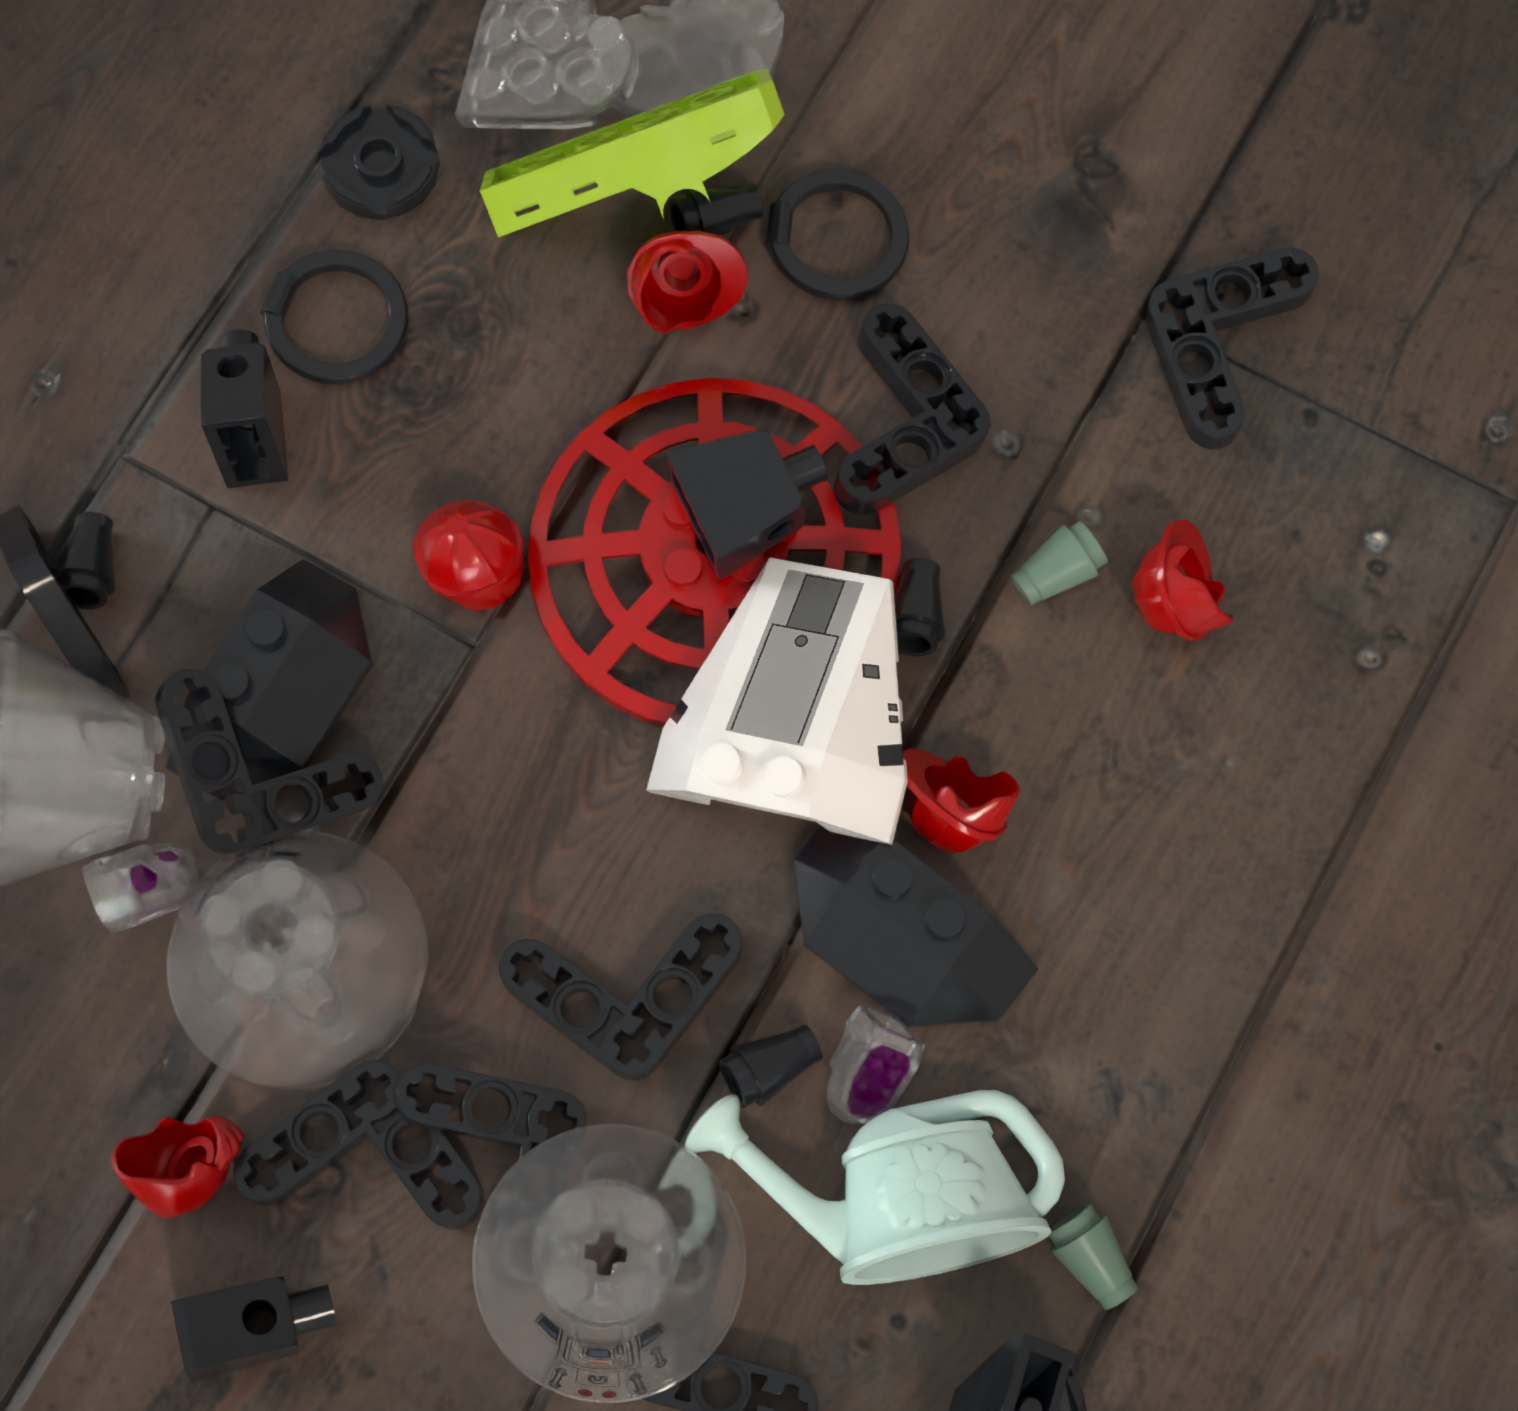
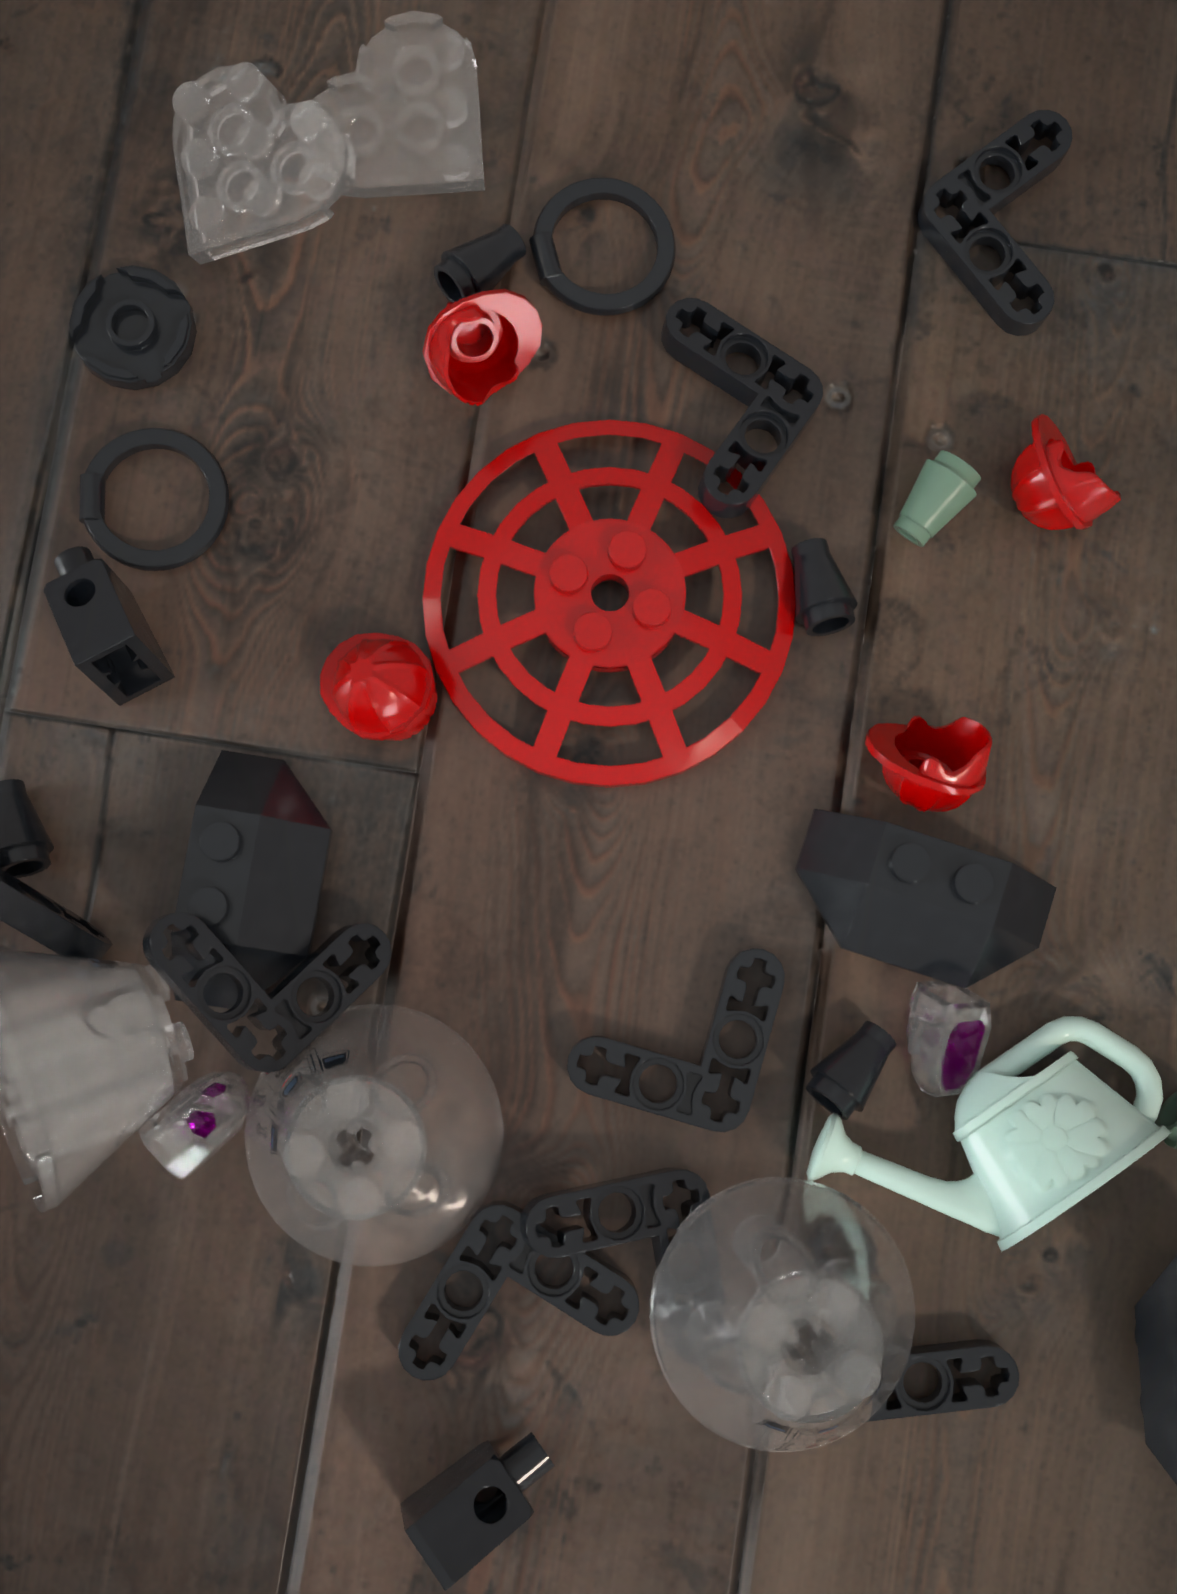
camera: 25 degrees left, 10 degrees up
red hair [111,1116,244,1218] -> none
lime piece [480,68,785,238] -> none
white wedge [646,558,908,845] -> none
black torso [667,429,829,580] -> none

